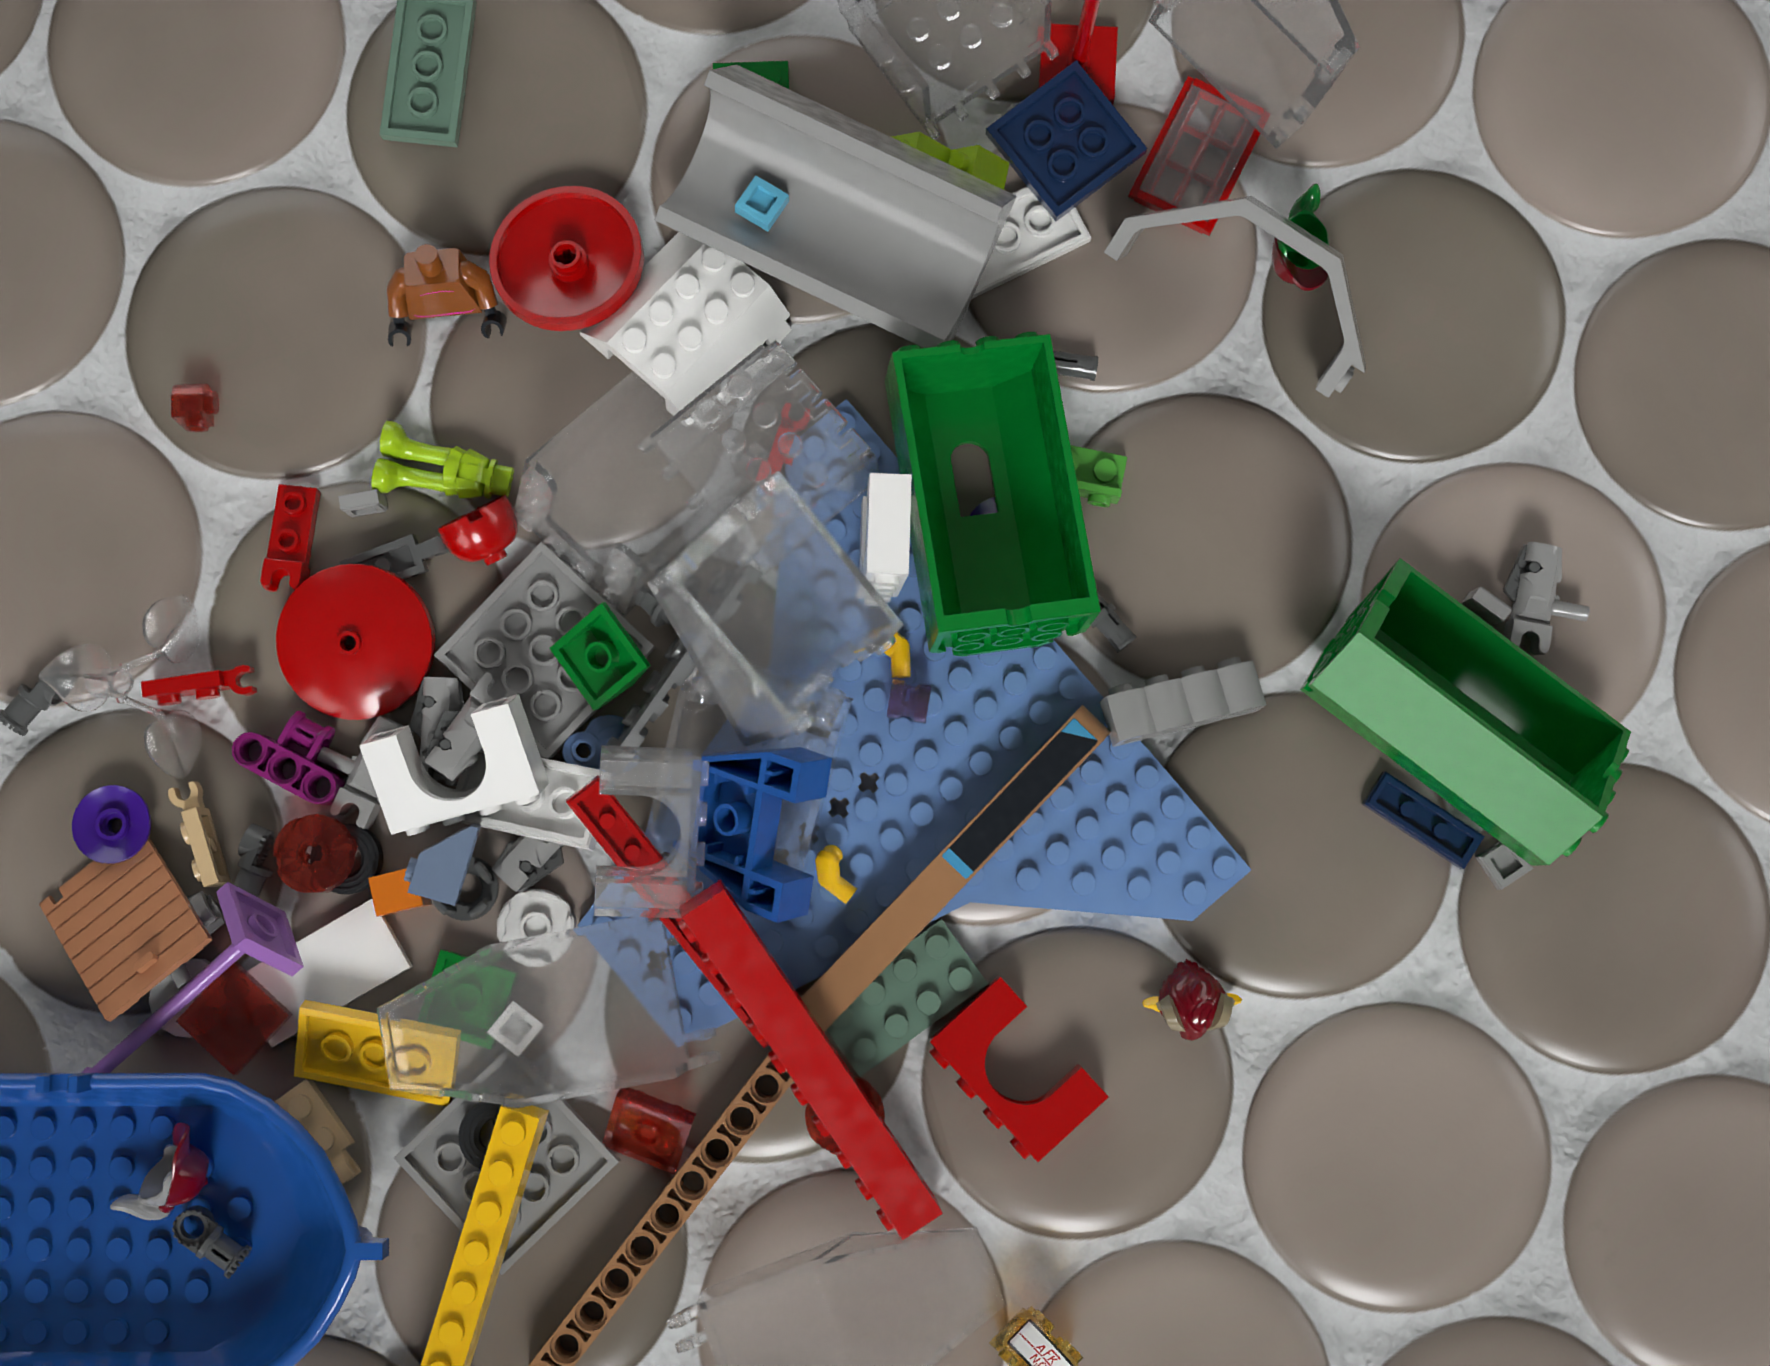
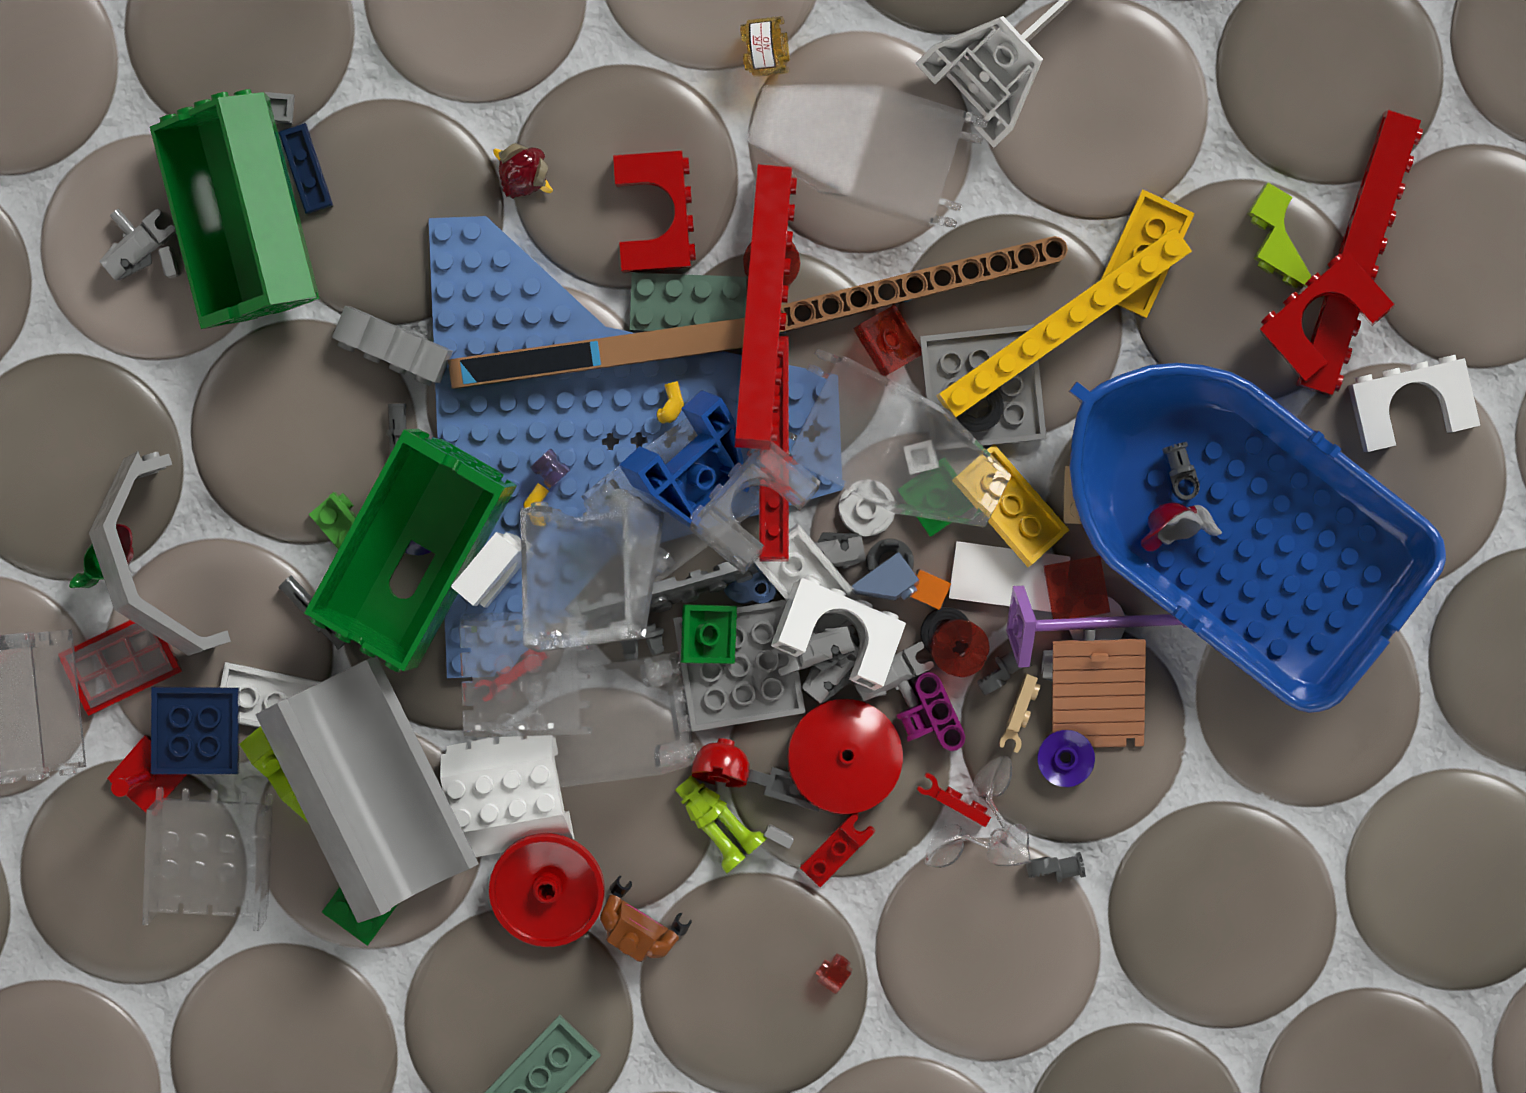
camera: 145 degrees left, 5 degrees up
medium azure plate [735,175,789,232] -> none

